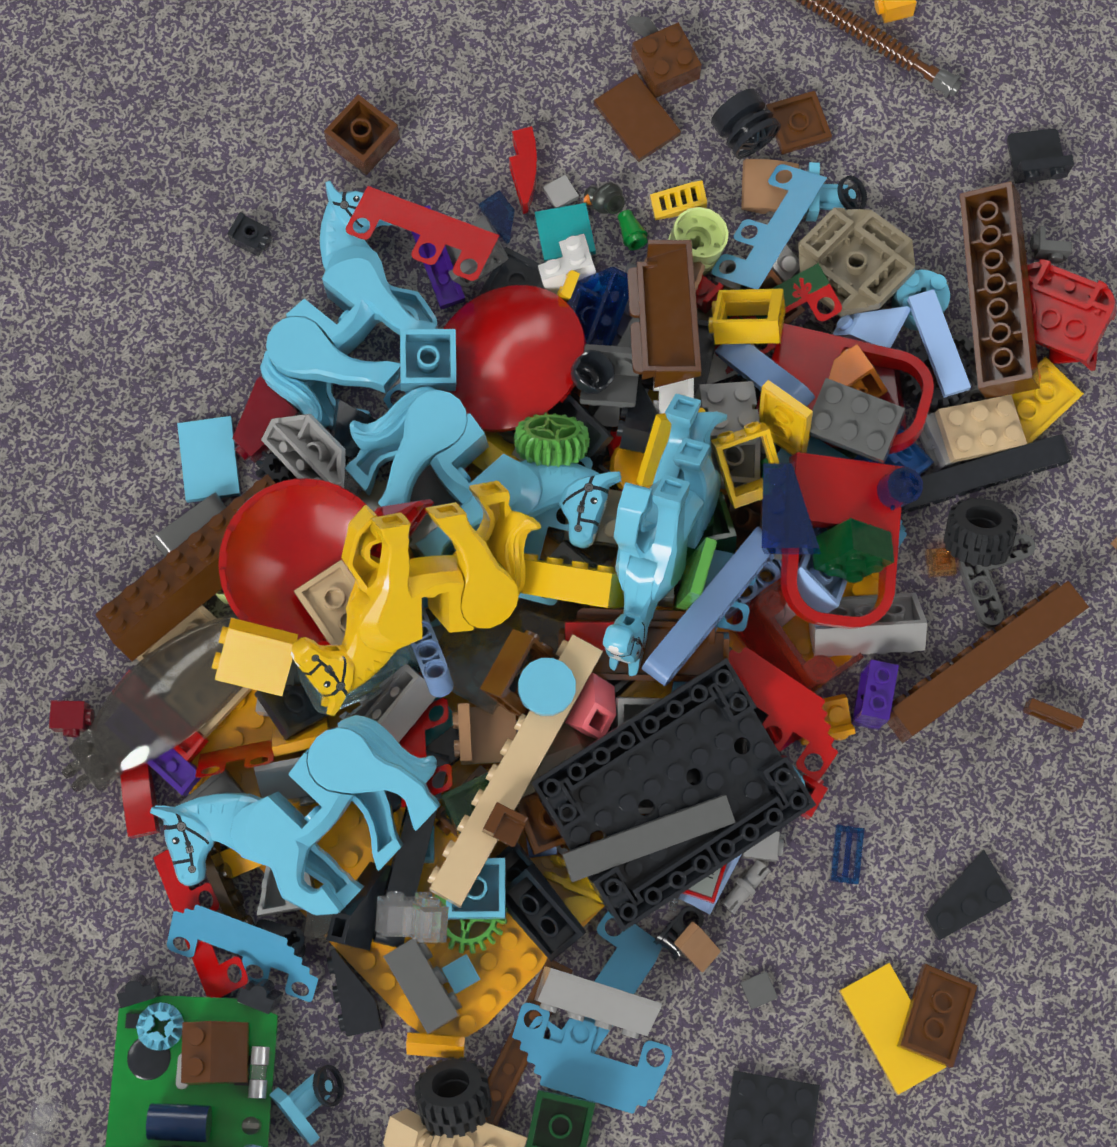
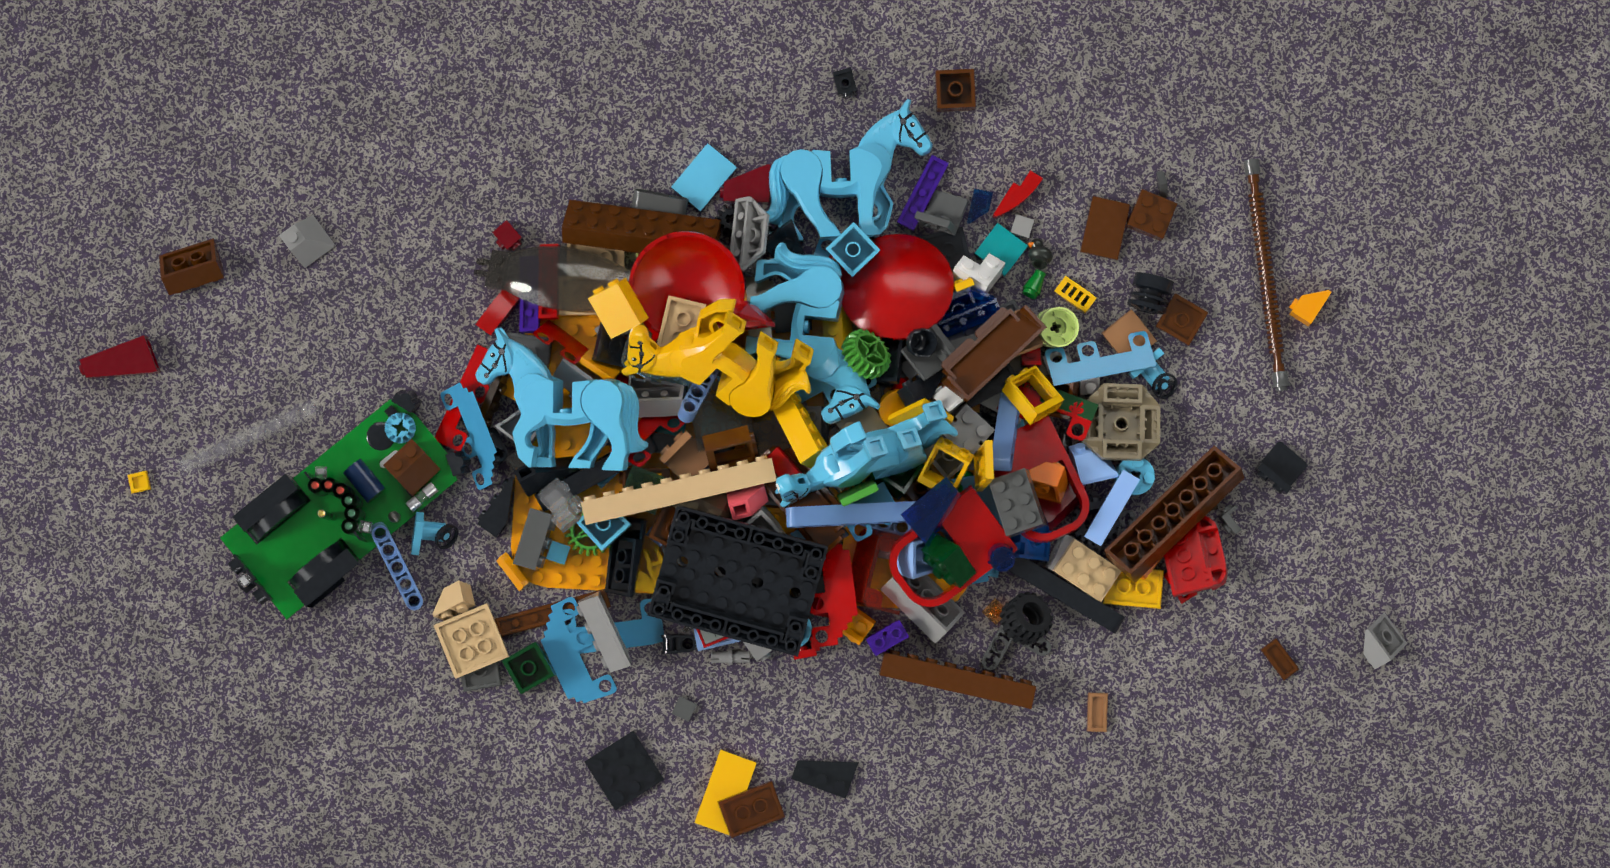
camera: 55 degrees right, 10 degrees up
red piece [346,186,500,281] -> none
black tyre [415,1057,492,1138] -> none
reddish brown panel [482,802,529,847] -> none
medium azure tile [518,658,576,716] -> none
dark grey tile [562,795,735,882] -> none
medium nougat tile [674,921,721,973] -> none
clear blue tile [829,824,865,885] -> none
reddish brown tile [1023,698,1085,733] -> none

